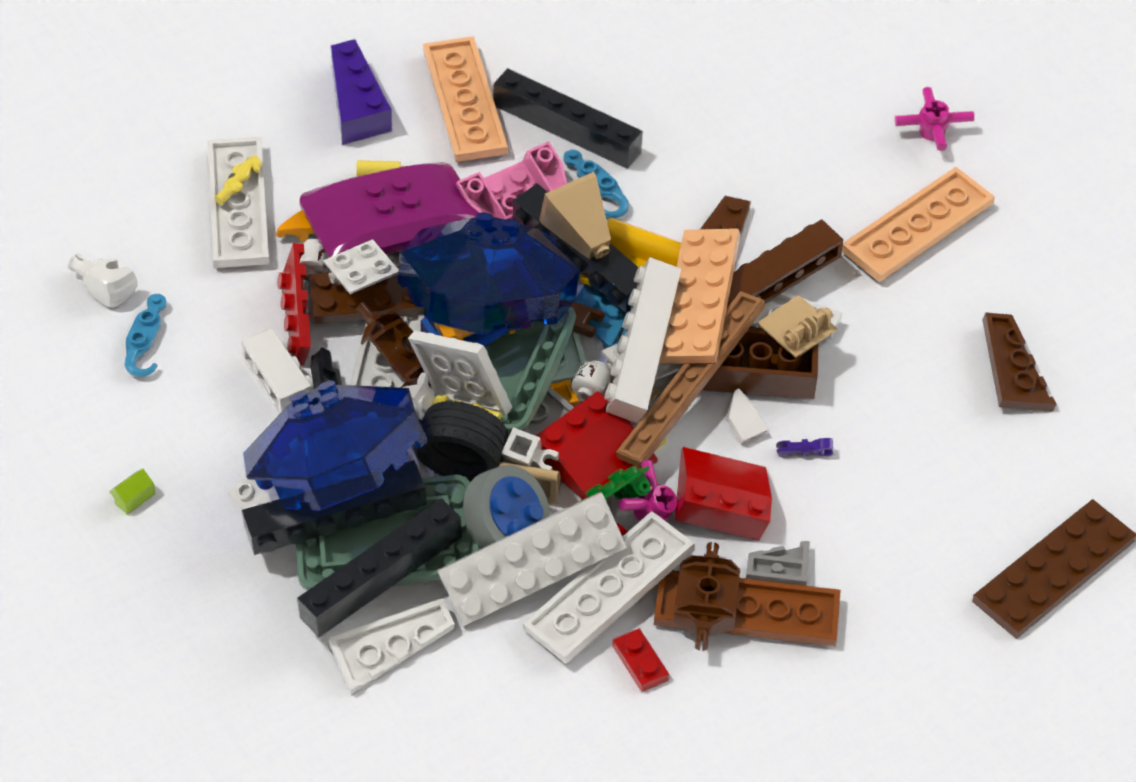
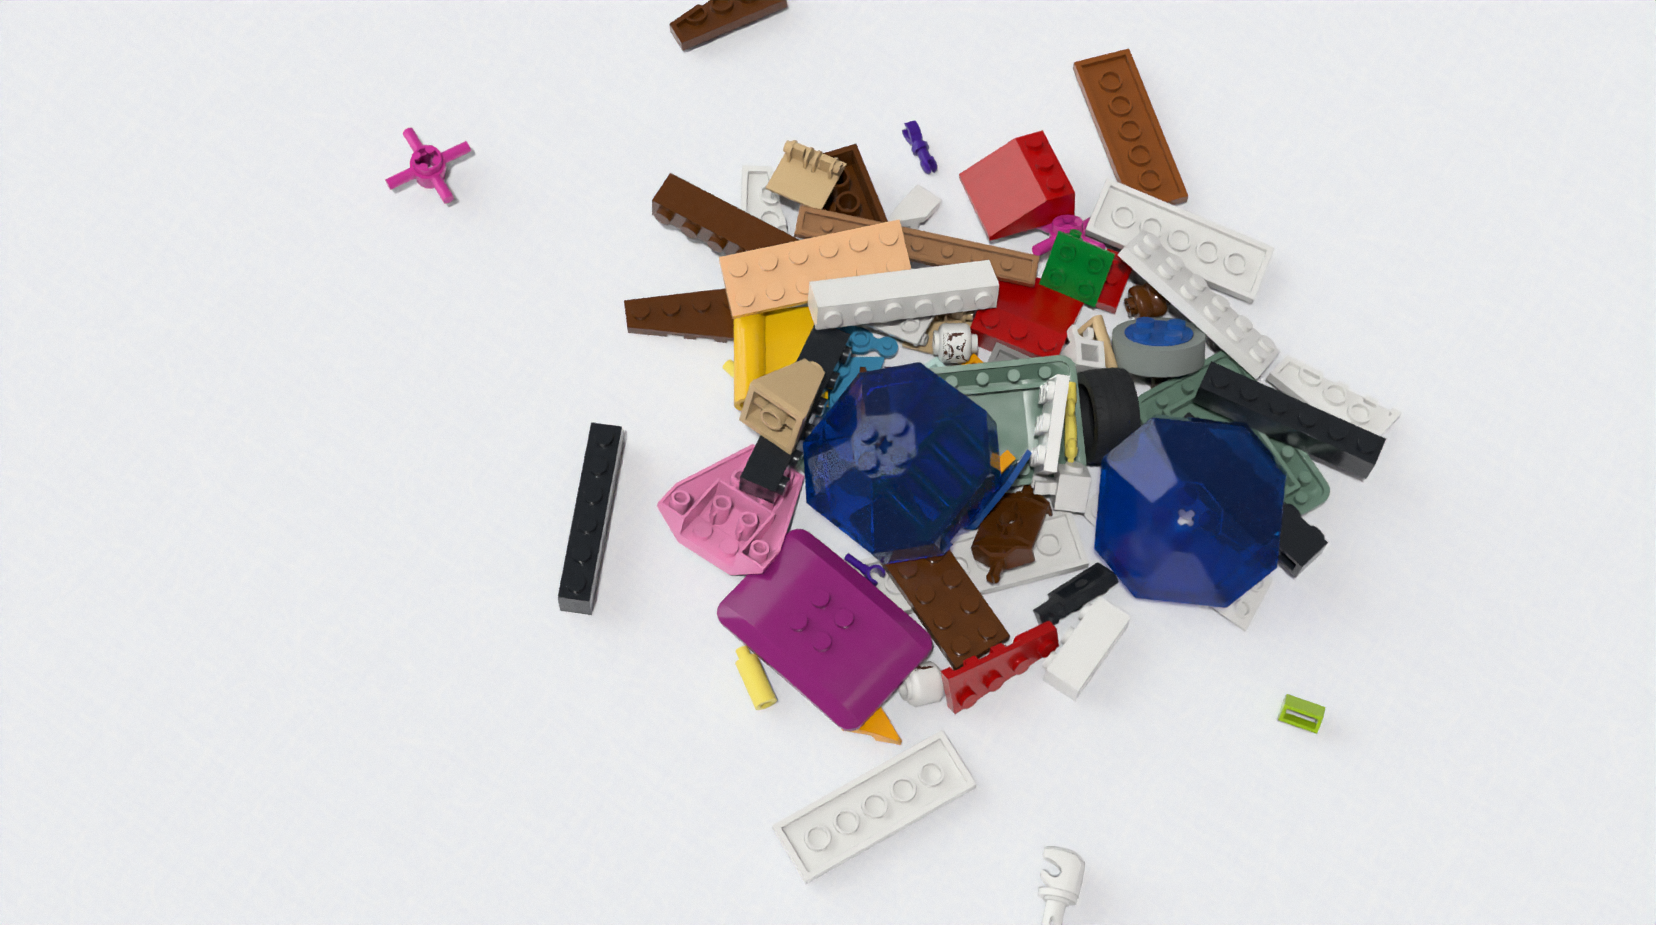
camera: 115 degrees left, 15 degrees up
dark azure piece [124,294,167,377] -> none
light yellow animal [214,155,262,205] -> none
white hinge [323,239,400,294] -> none
dark purple wedge [331,39,392,145] -> none
light nougat plate [423,36,508,162] -> none
dark azure piece [563,150,629,218] -> none
red plate [612,628,669,692] -> none
reddish brown plate [673,542,741,651] -> none
light grey wing [746,541,810,586] -> none
light nougat plate [842,167,995,283] -> none

